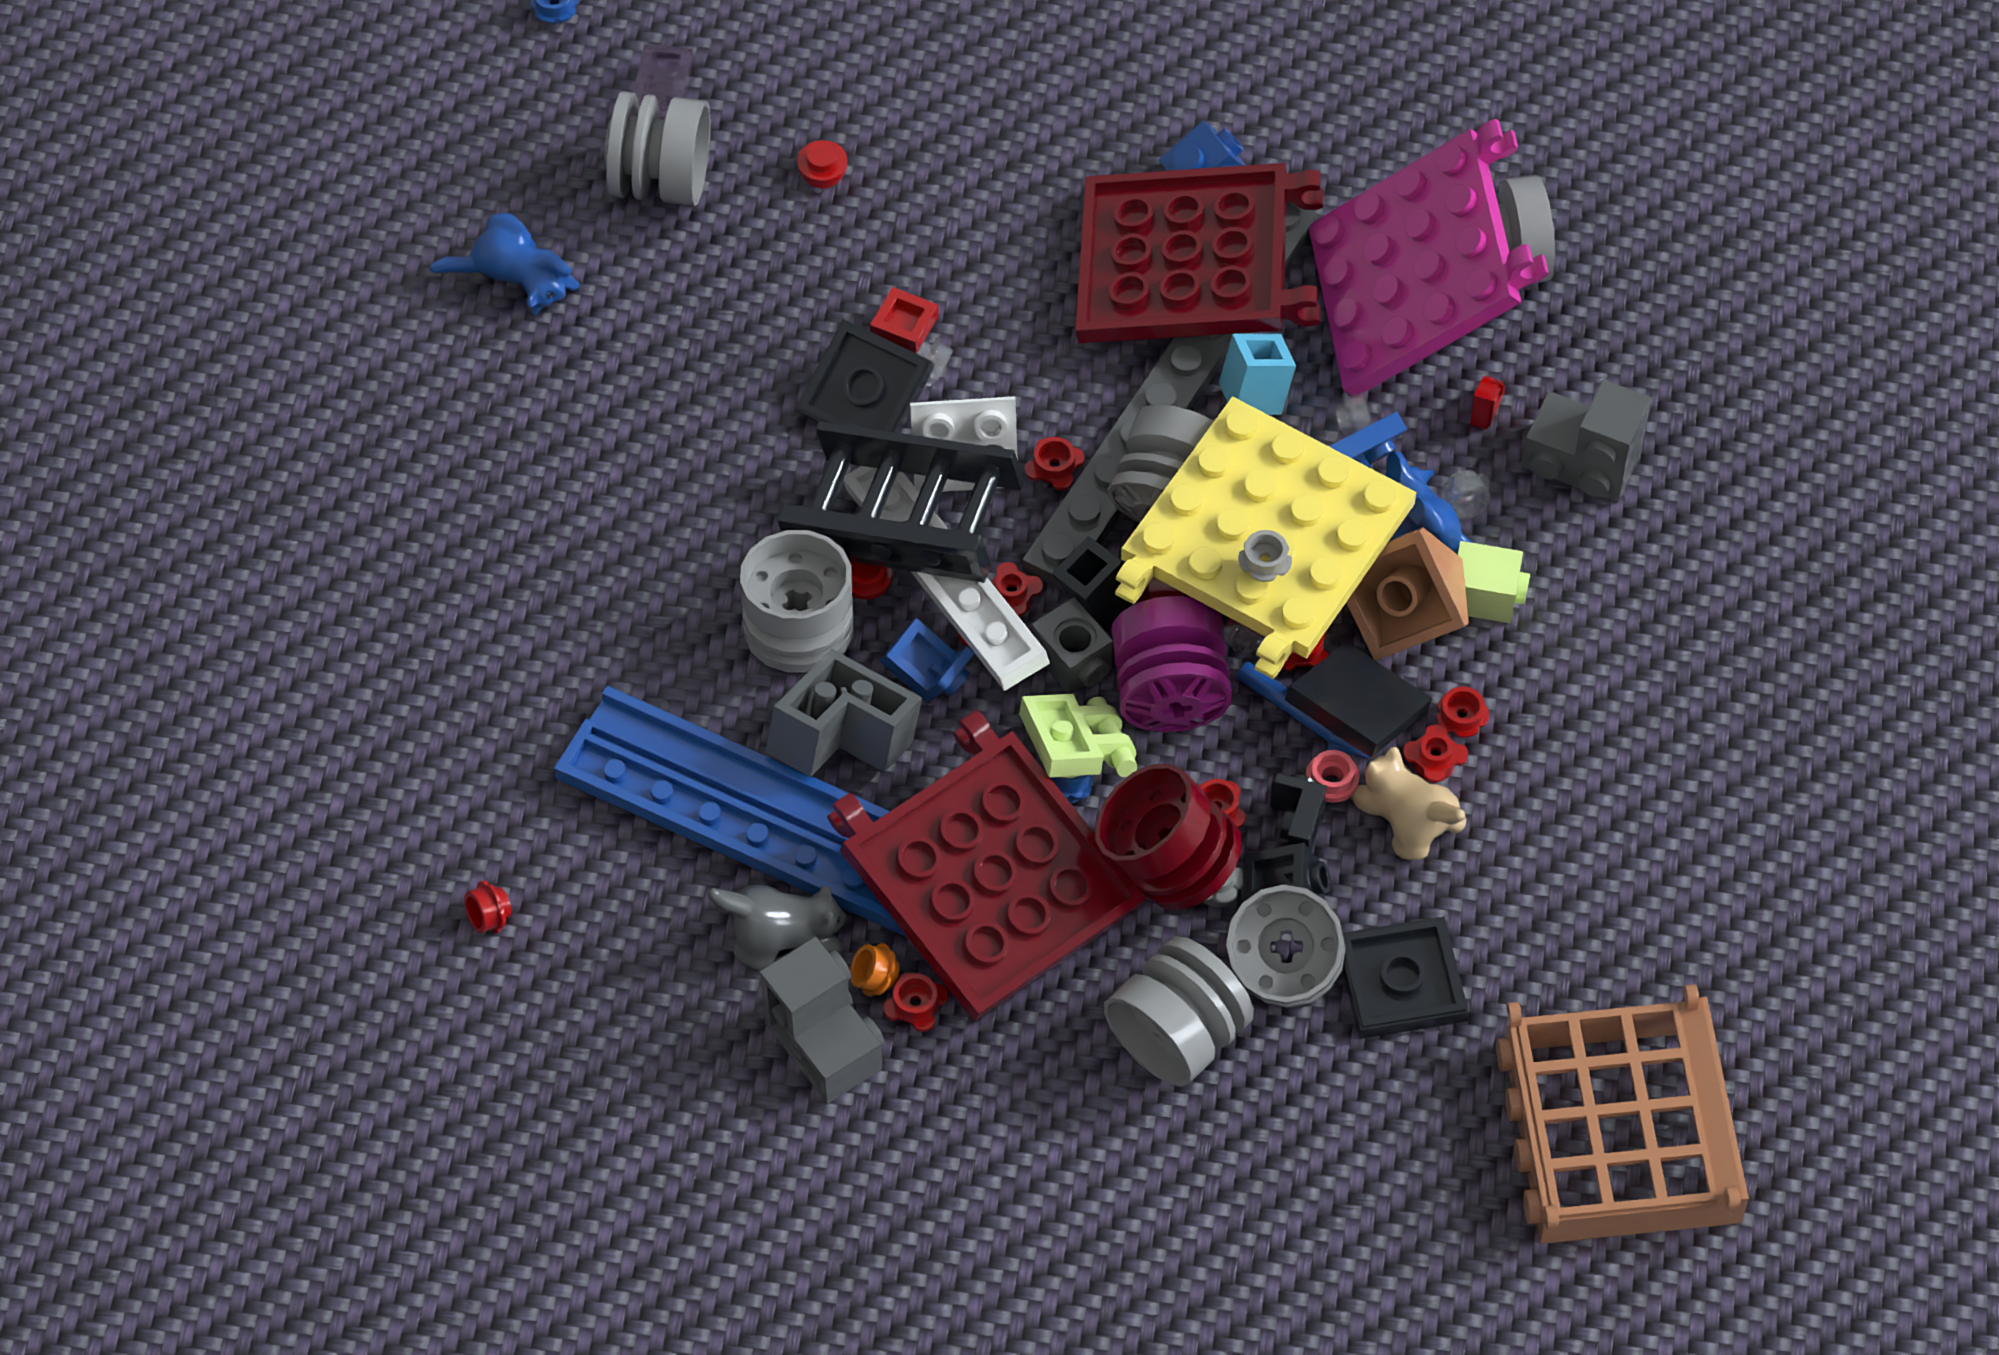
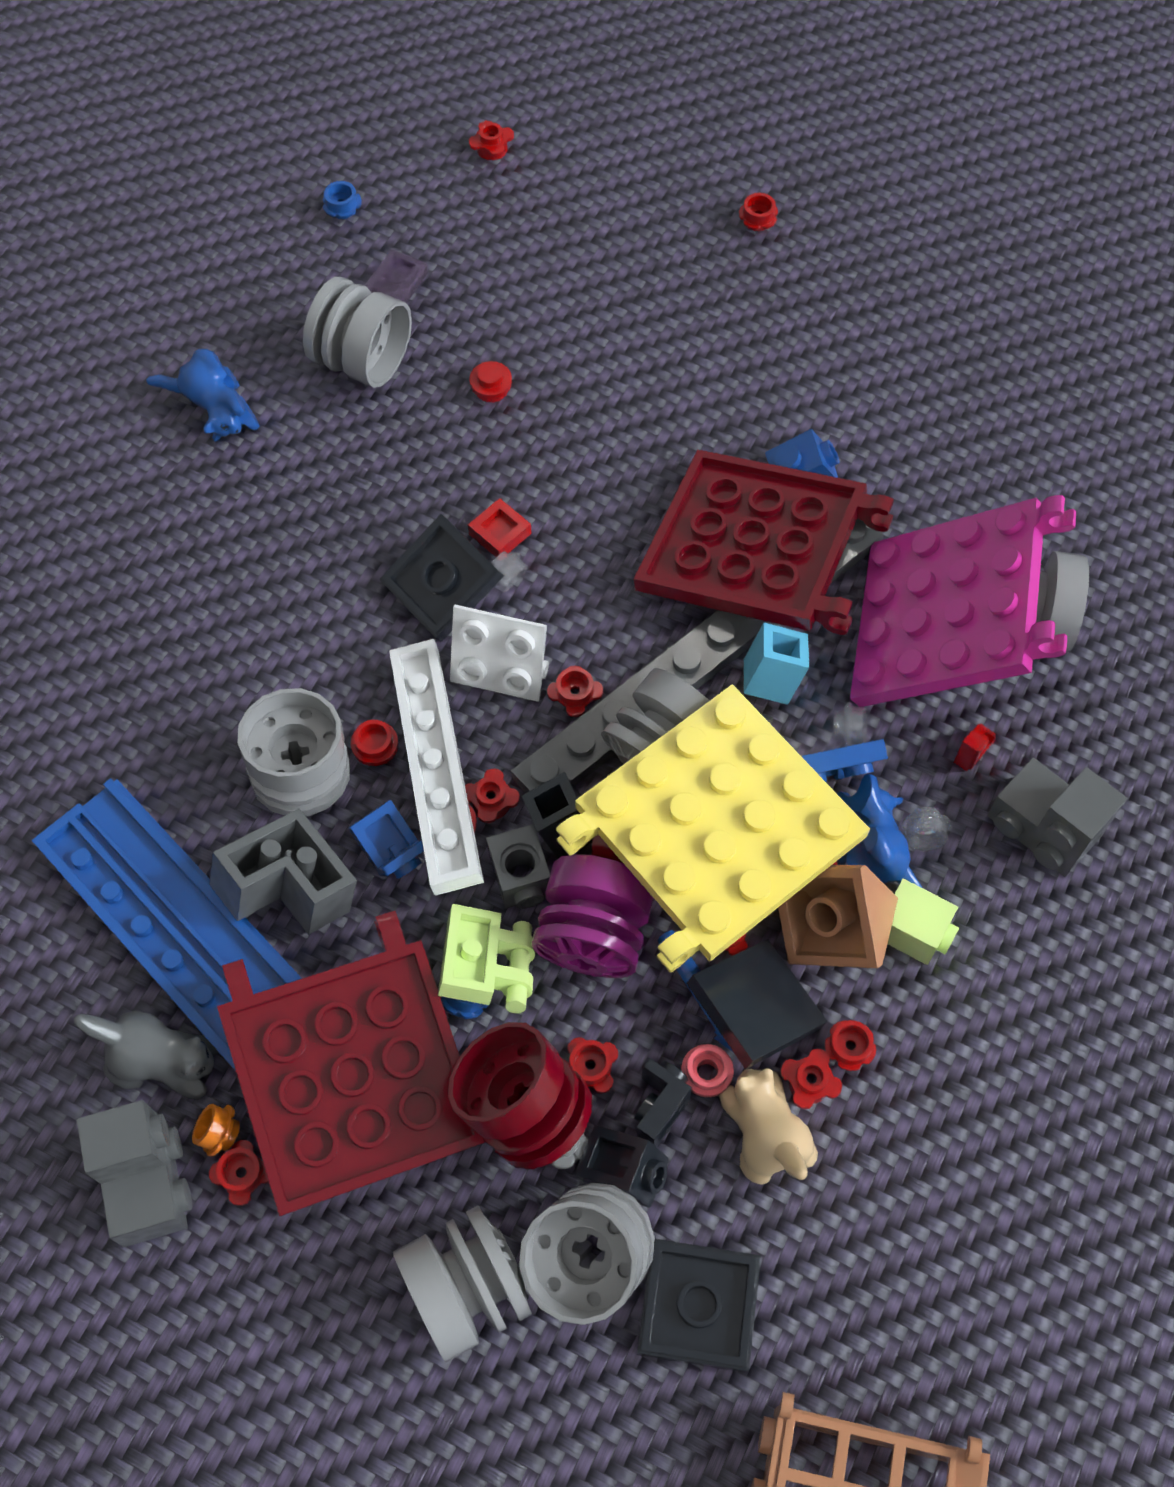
camera: 20 degrees right, 5 degrees up
black fence [777,421,1024,583] -> none
light grey plate [1238,530,1292,582] -> none

